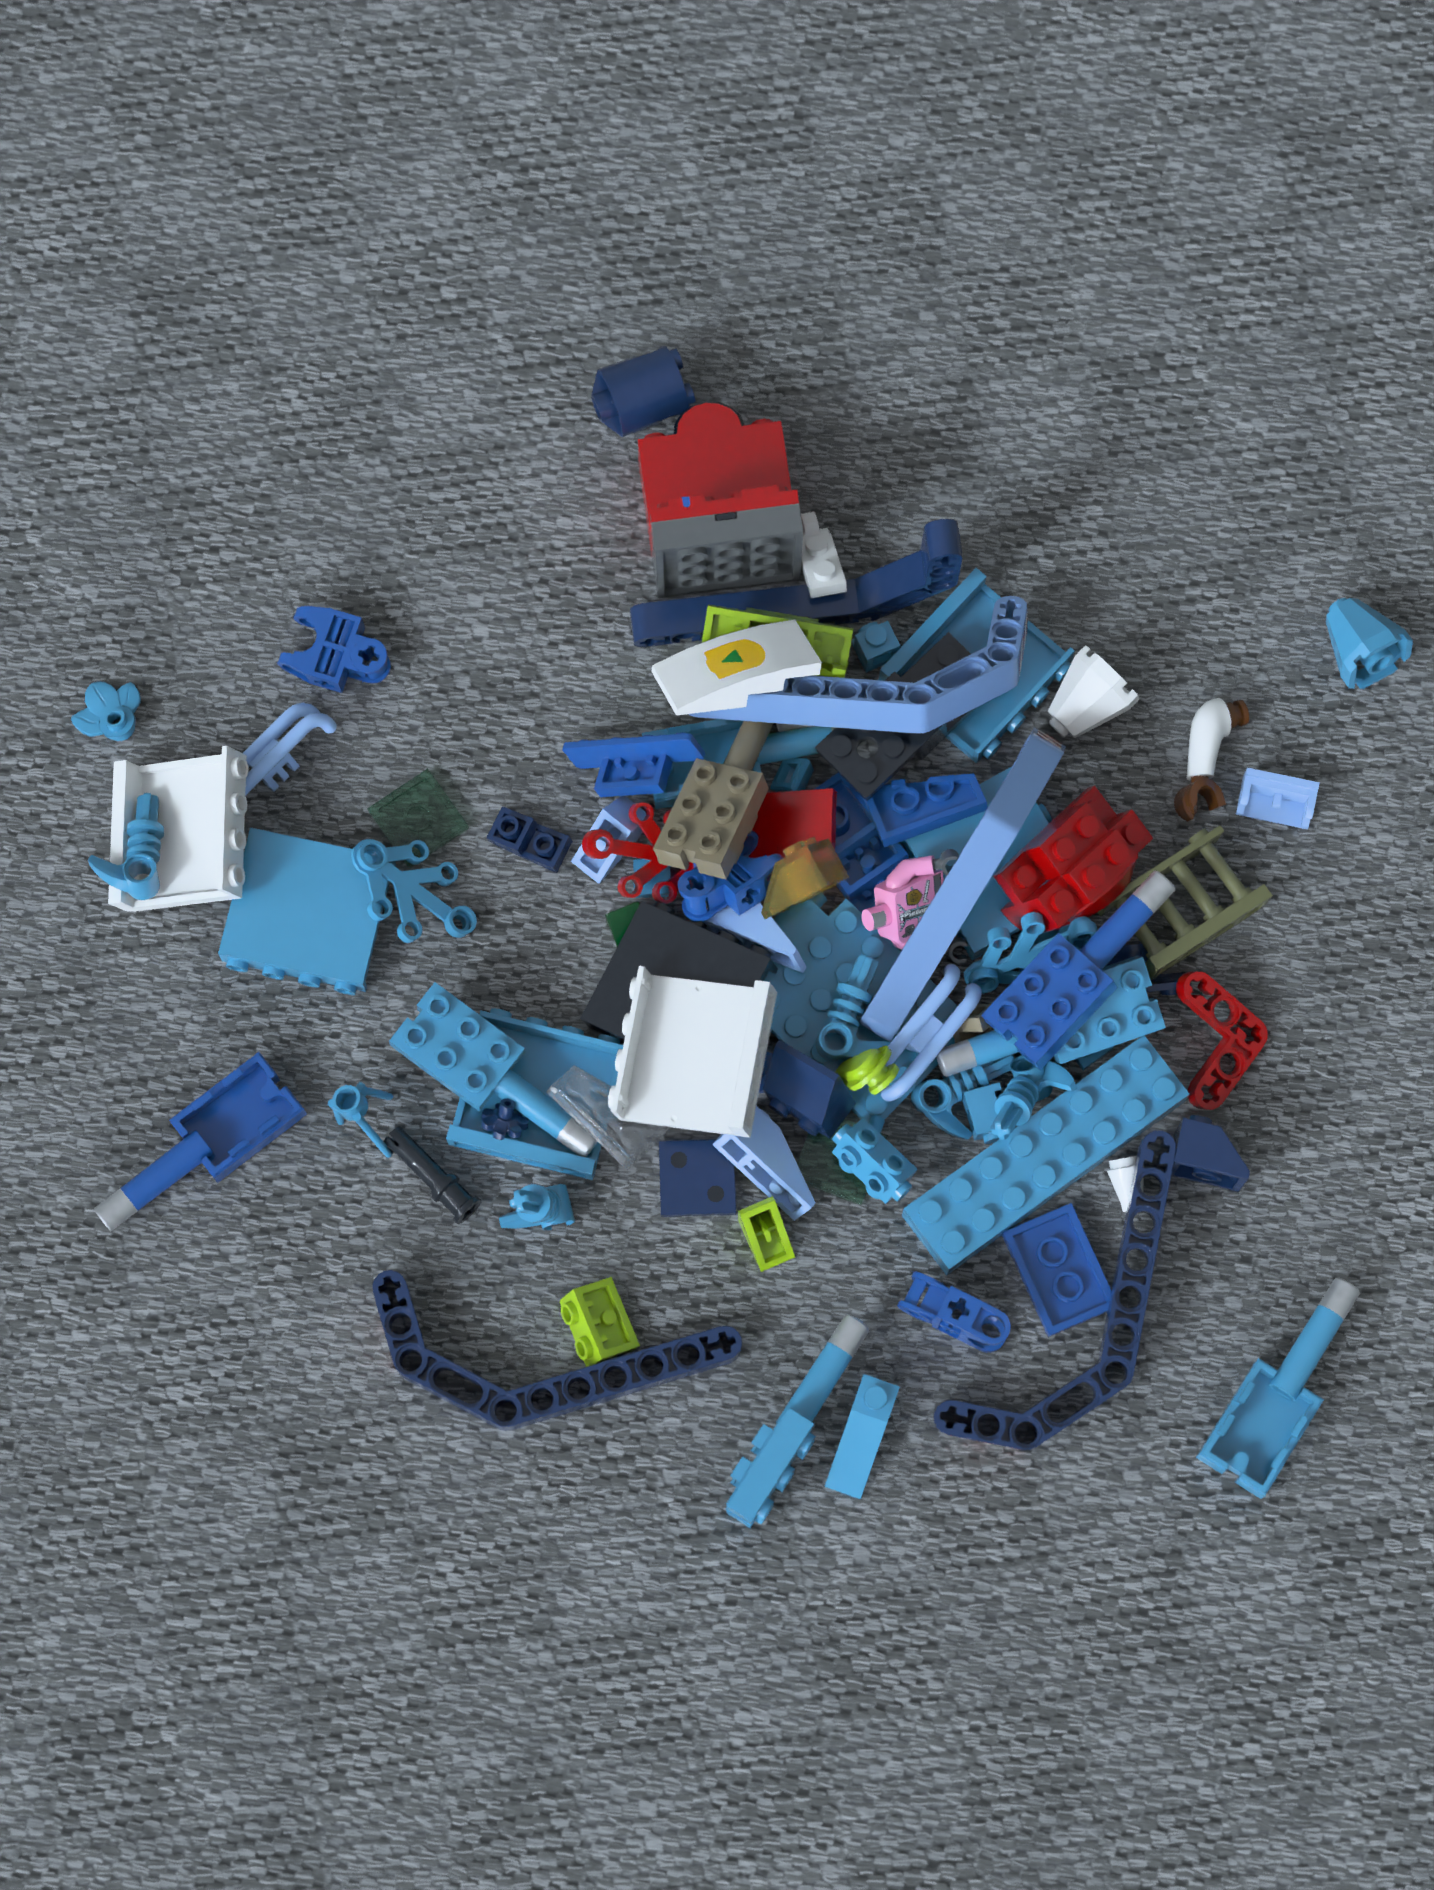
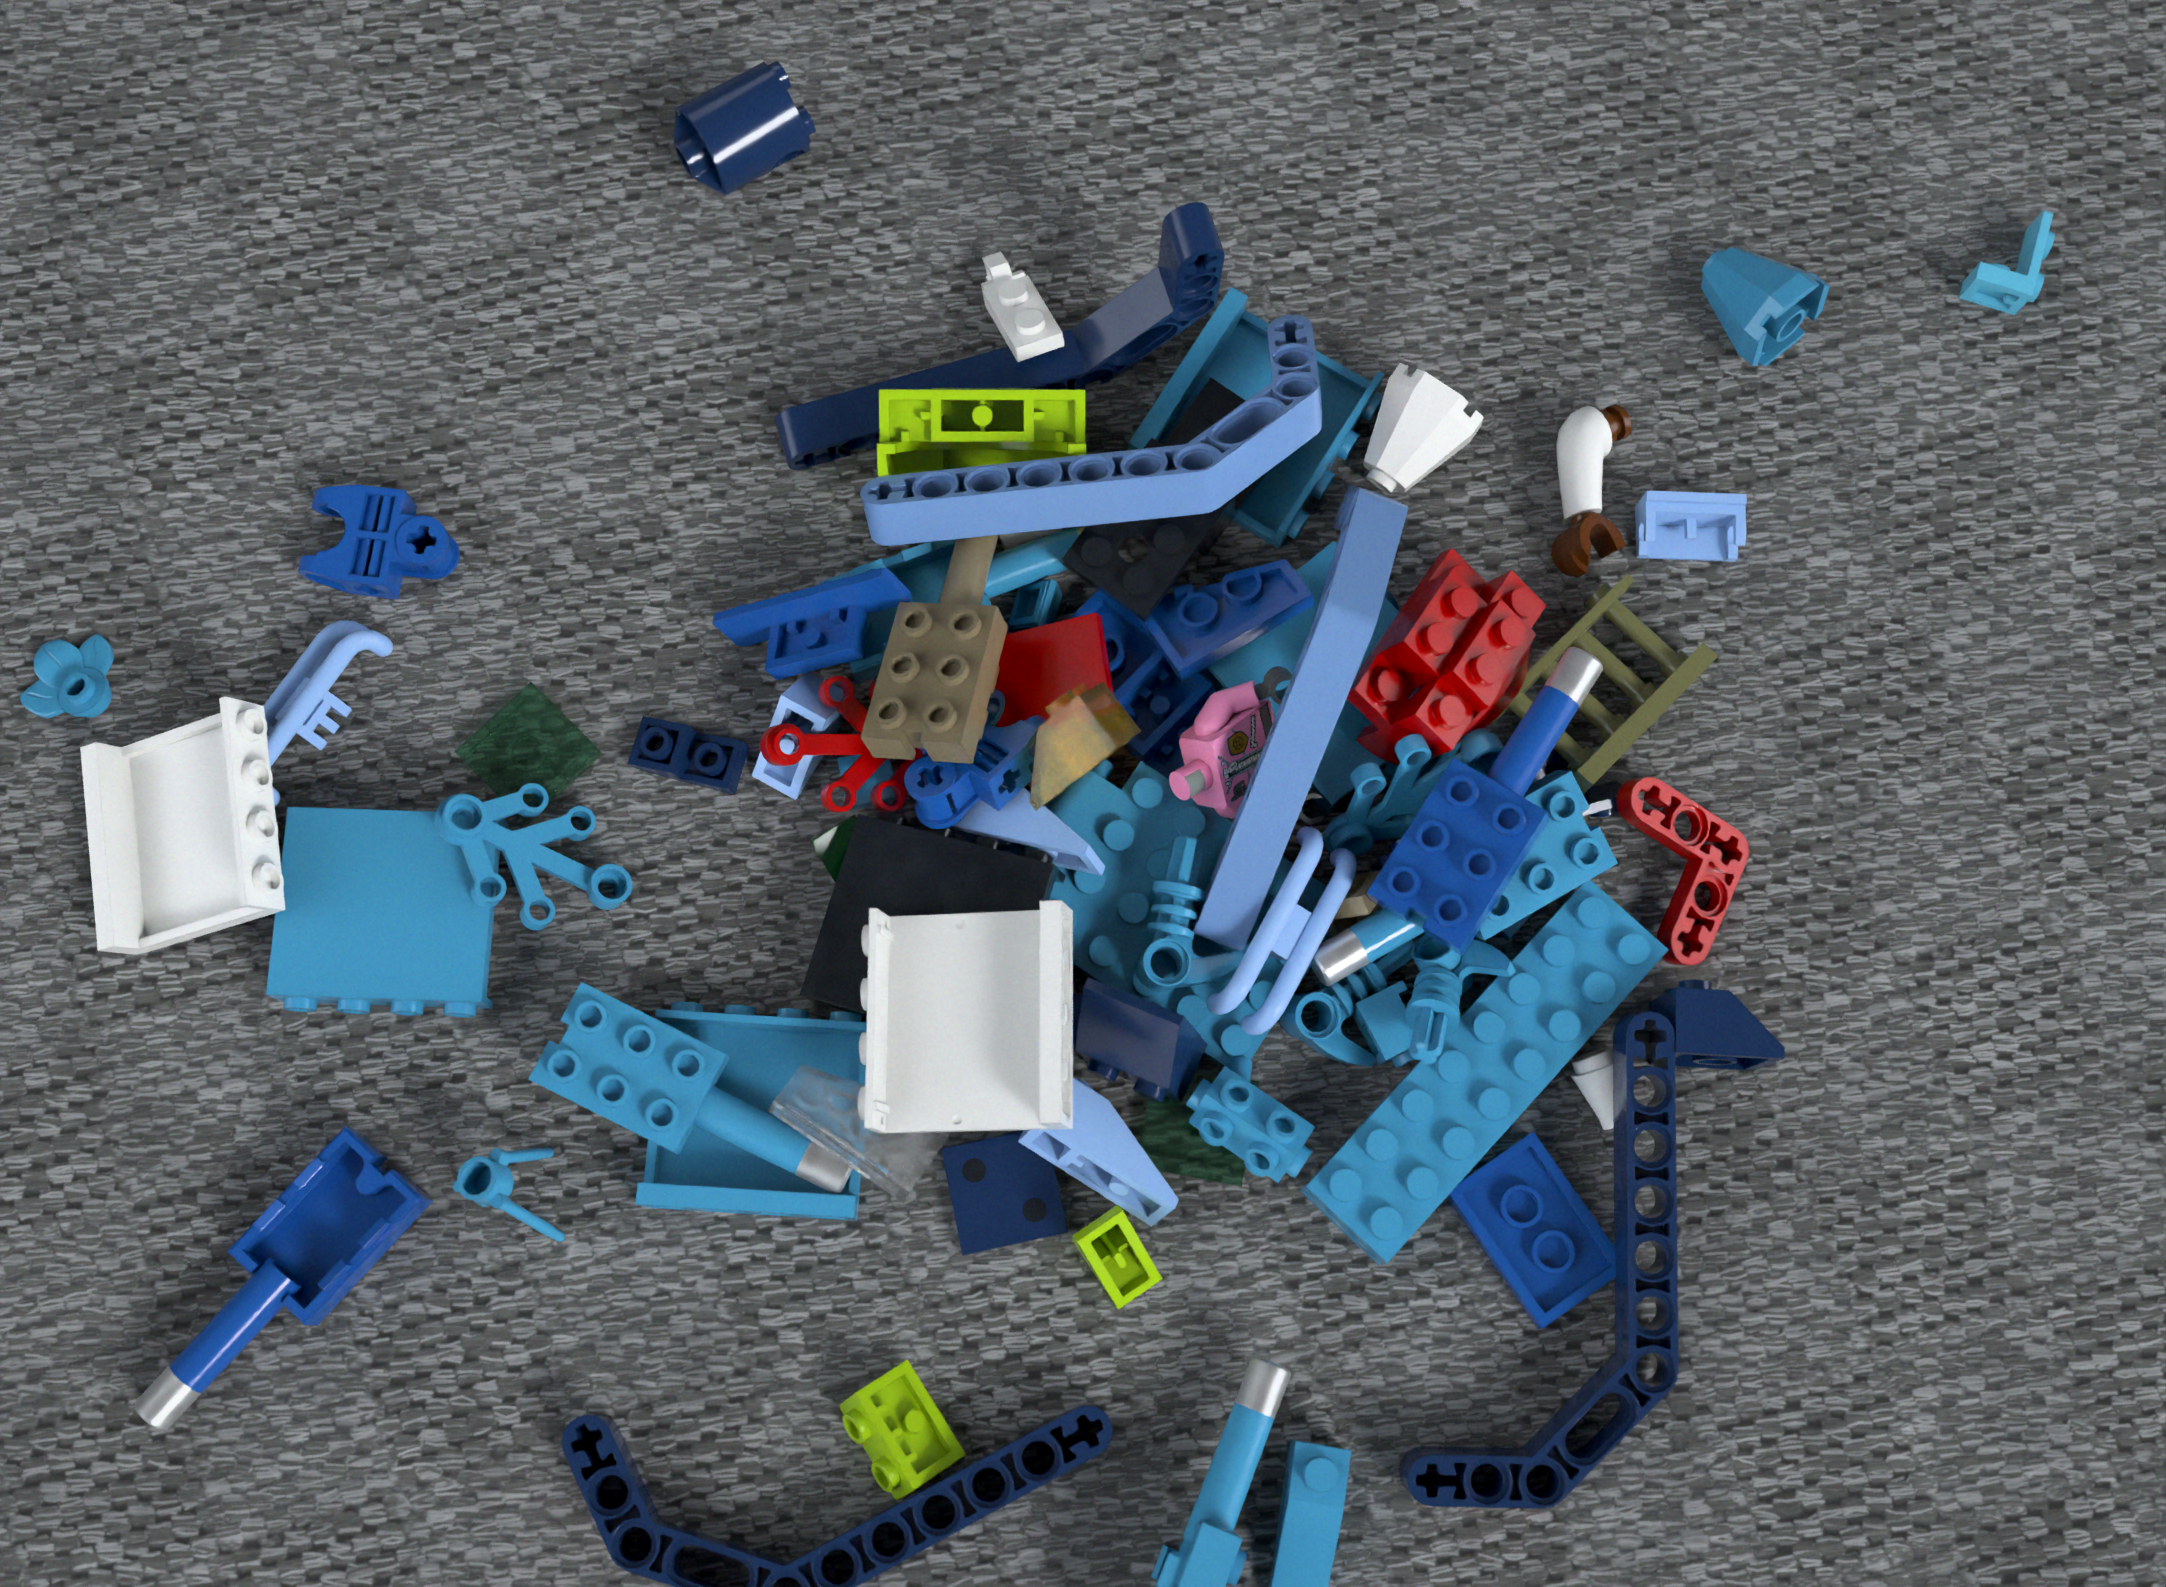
camera: 15 degrees left, 0 degrees up
dark azure piece [88,793,164,900] -> none
black pin [384,1126,482,1224] -> none
dark blue plant [481,1099,529,1140] -> none
dark azure piece [498,1184,575,1230] -> none
piece [637,401,803,598] -> none
white slope [652,620,822,715] -> none
lime piece [835,1046,899,1095] -> none
dark azure brick [851,621,900,673] -> none
blue piece [897,1272,1011,1353] -> none
dark azure piece [1196,1278,1360,1499] -> none

